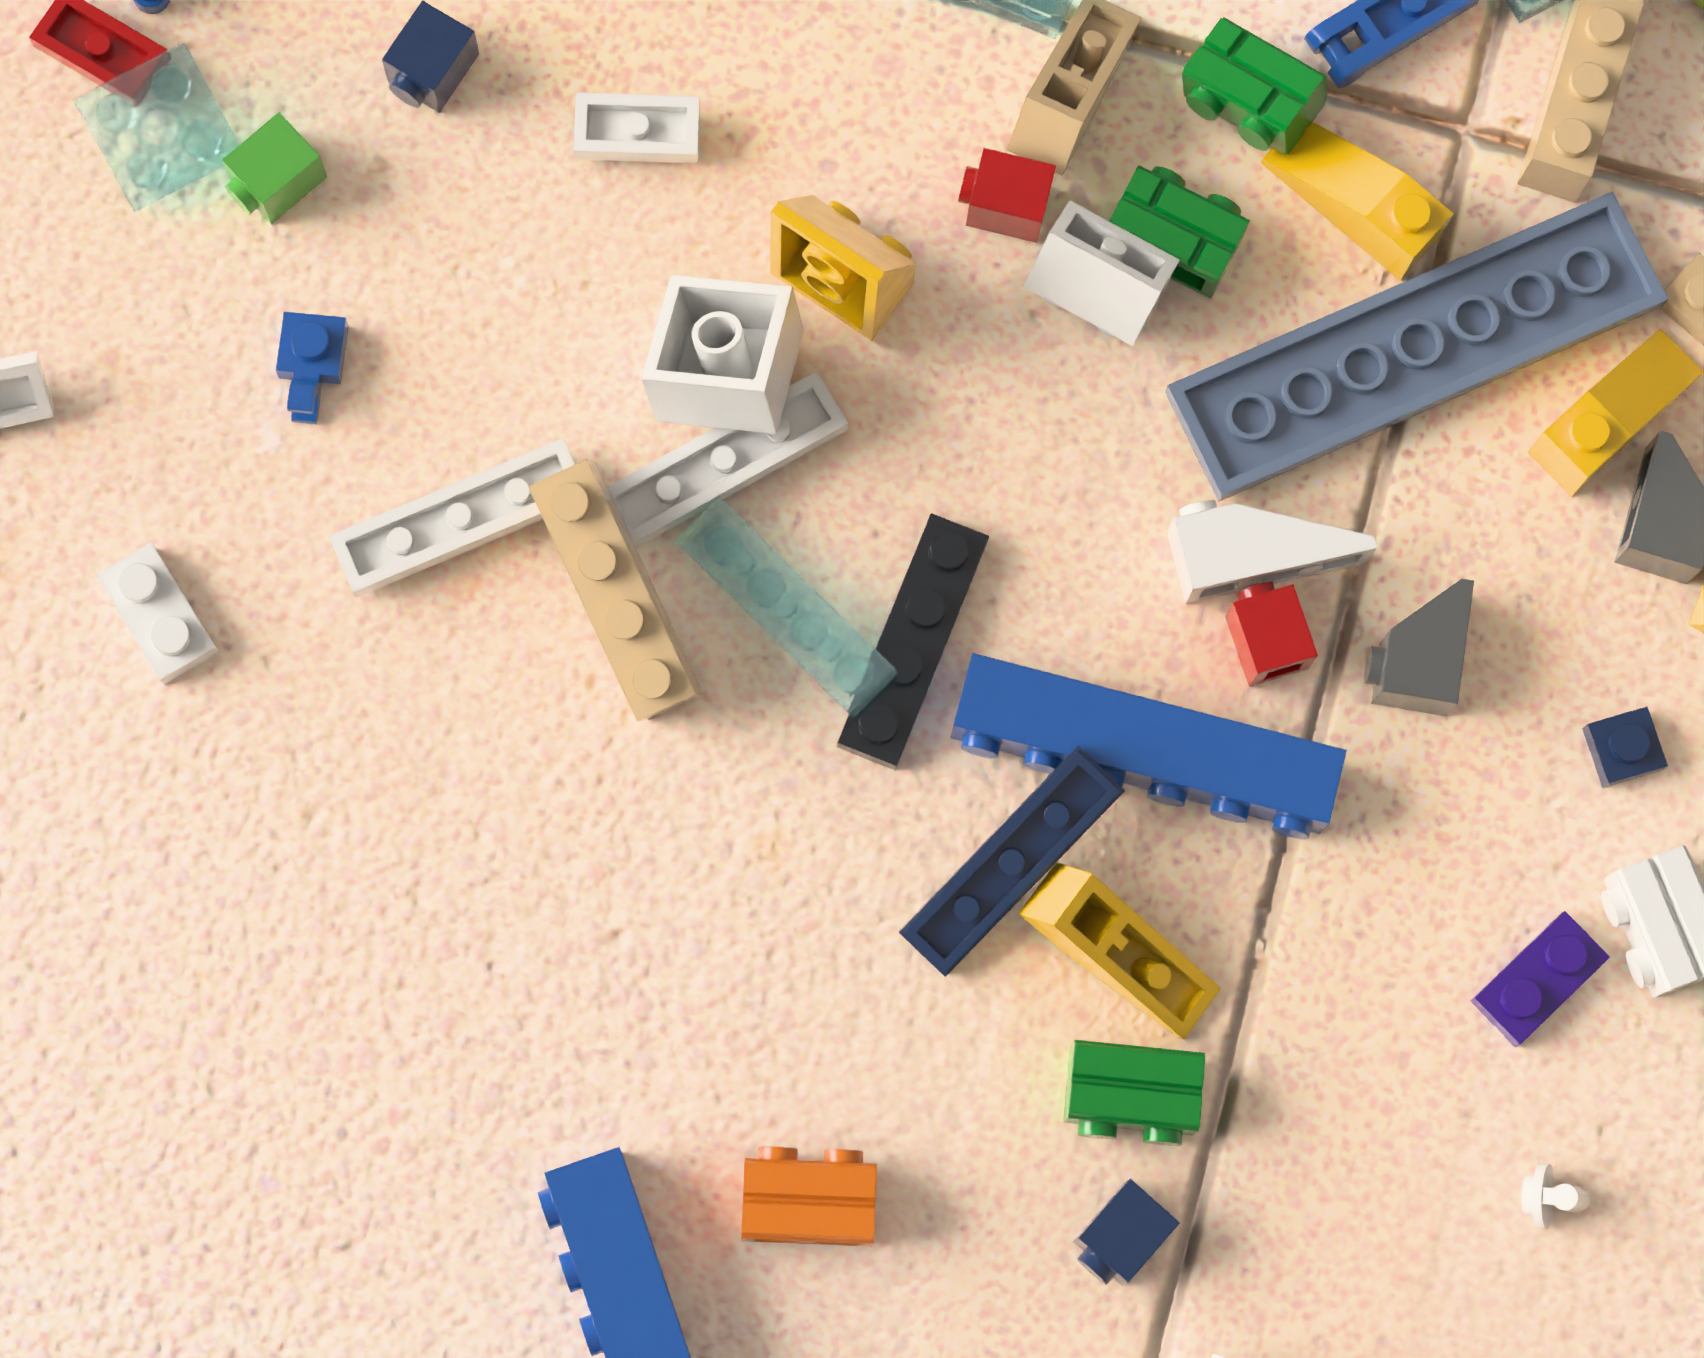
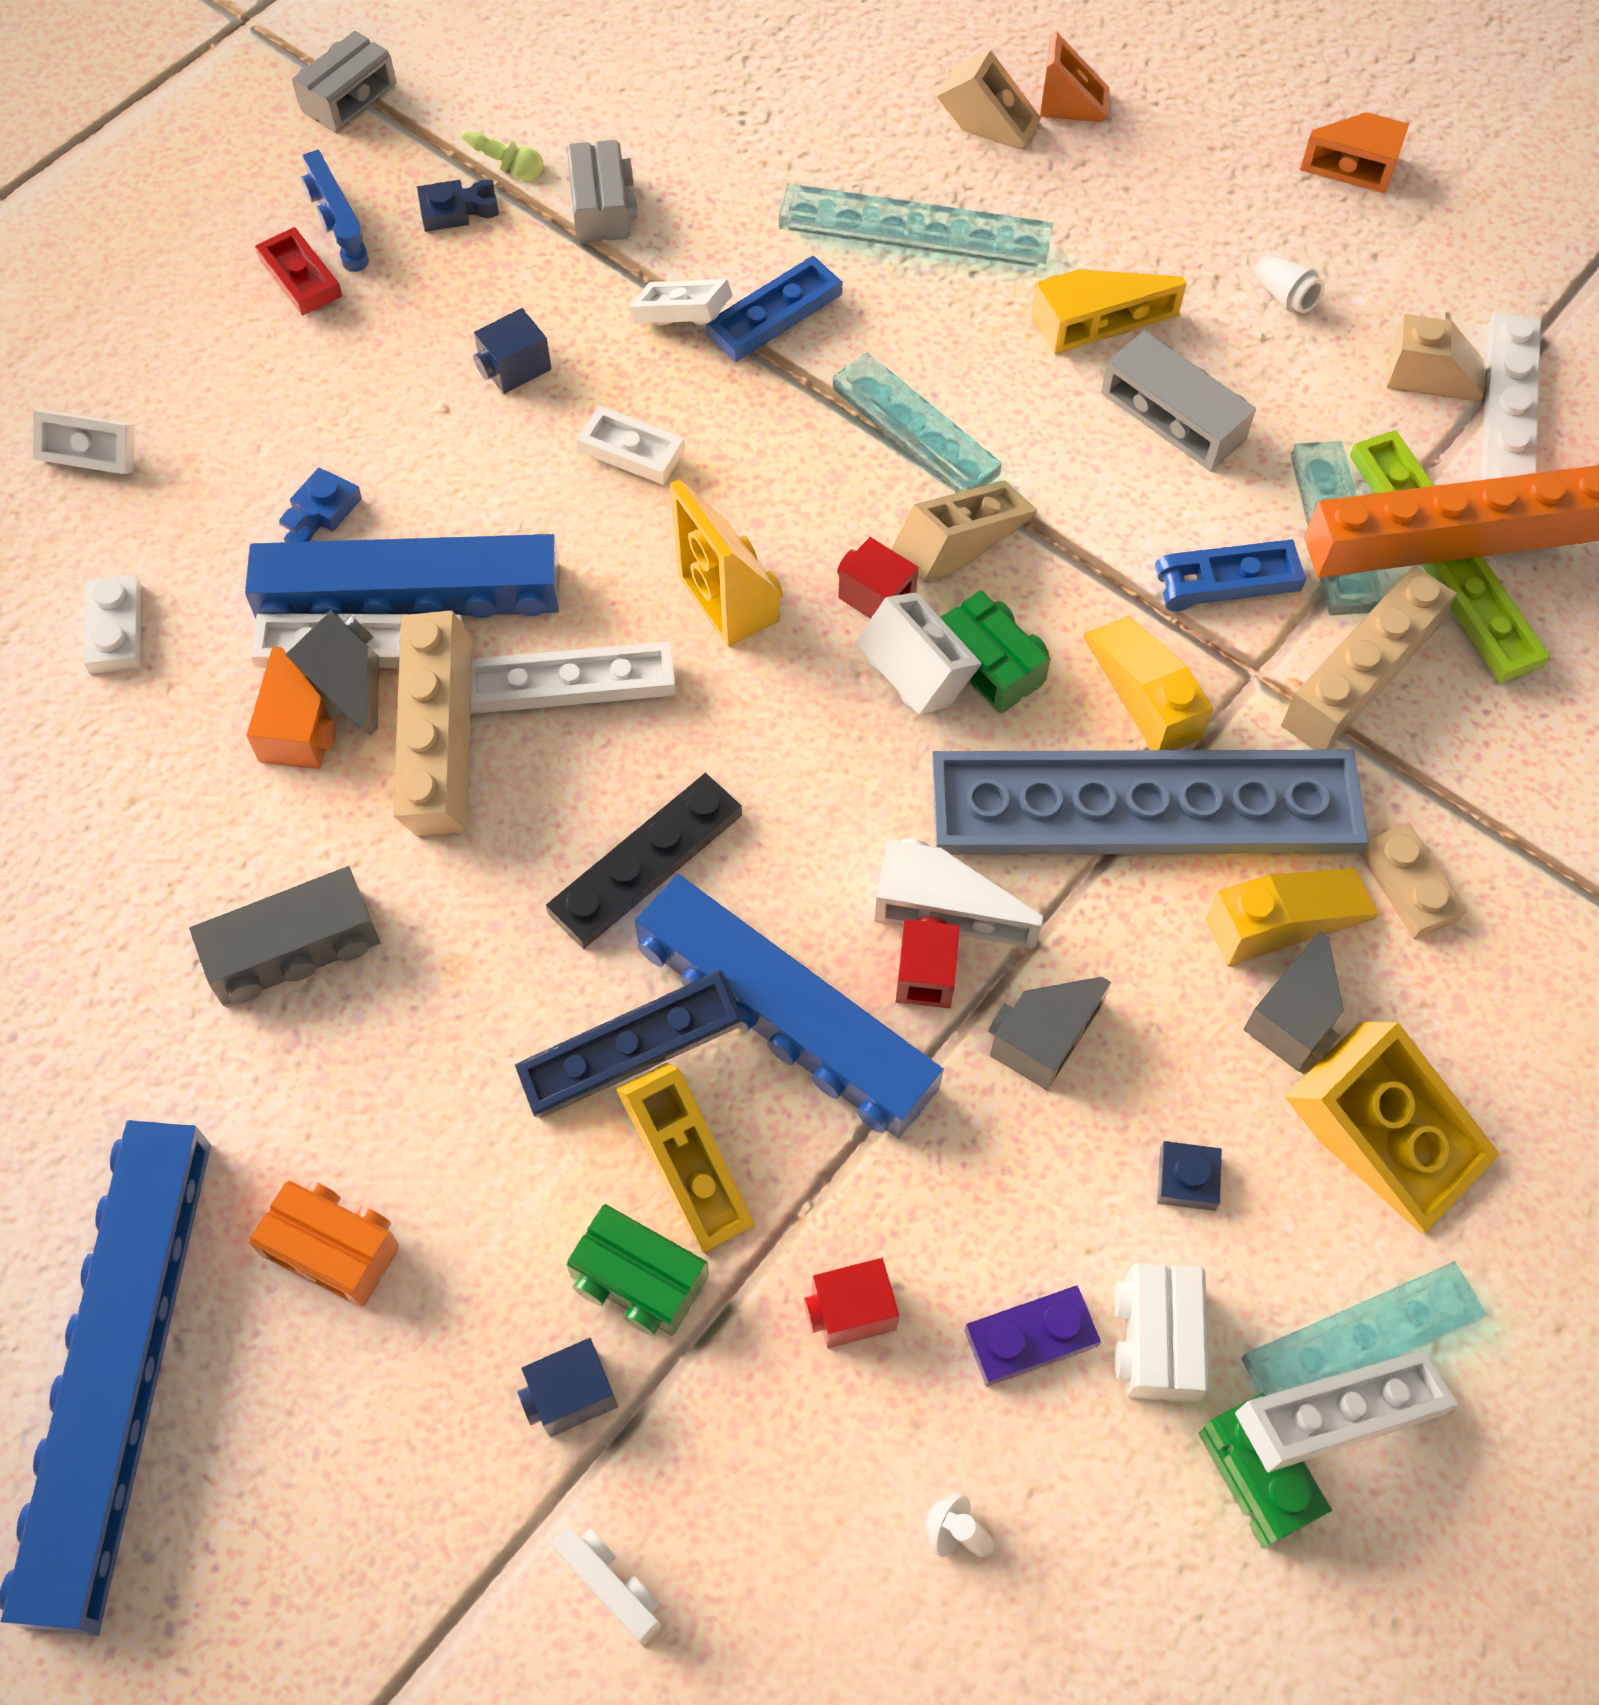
camera: 30 degrees right, 15 degrees down
clear light blue plate [72,42,240,213] -> none
bright green brick [222,112,327,225] -> none
white brick [641,275,804,434] -> none
clear light blue plate [675,496,898,719] -> none
green brick [1182,17,1327,155] -> none
none -> dark grey brick [188,866,381,1006]
none -> blue brick [245,534,560,619]
none -> orange slope [246,646,336,769]
none -> dark grey slope [285,610,379,735]
none -> red brick [804,1257,900,1349]

